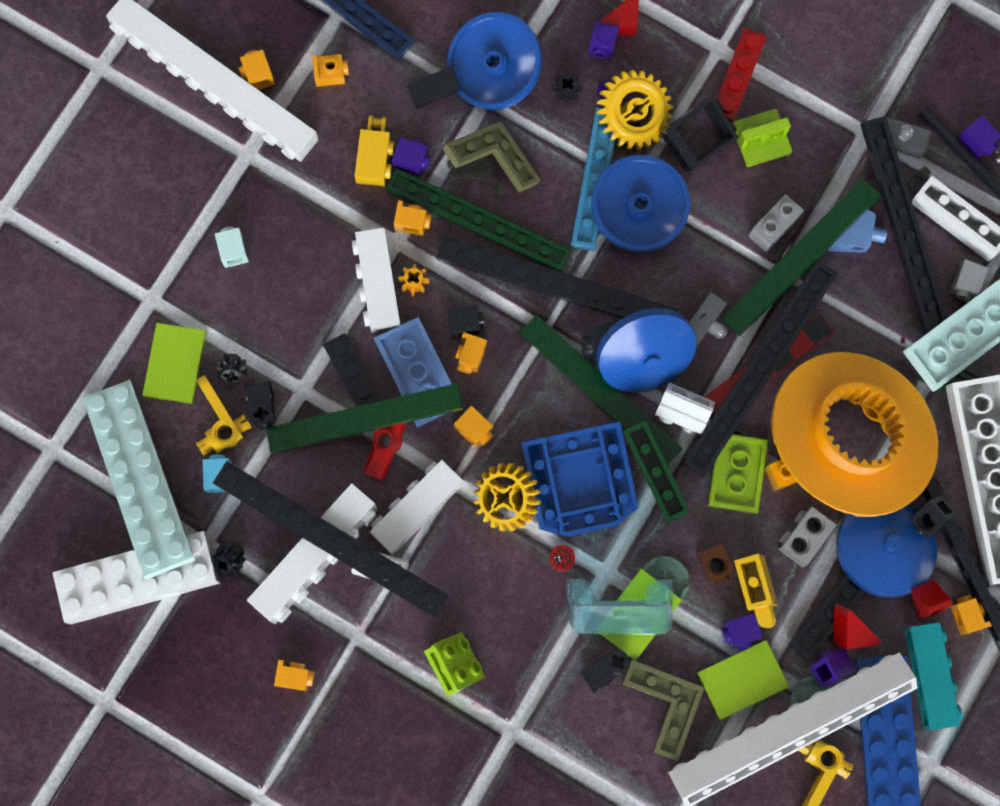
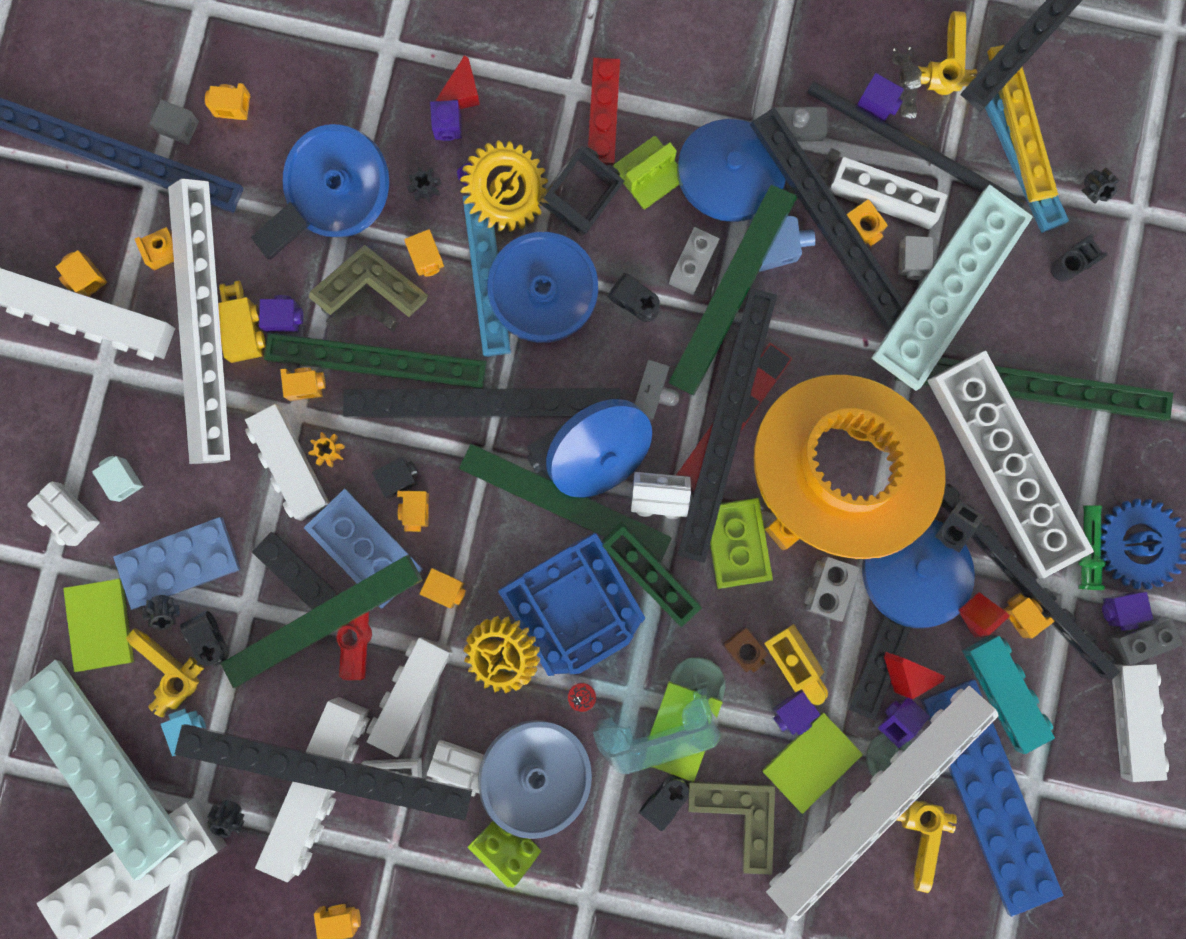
camera: 20 degrees left, 5 degrees up
none -> white brick [27,481,99,546]
none -> medium blue plate [113,517,241,610]
none -> white brick [168,179,230,464]
none -> light orange brick [404,229,444,277]
none -> white brick [427,740,484,796]
none -> sand blue dish [478,720,592,839]
none -> black piece [607,273,660,322]
none -> blue dish [677,119,786,222]
none -> light orange brick [846,199,888,246]

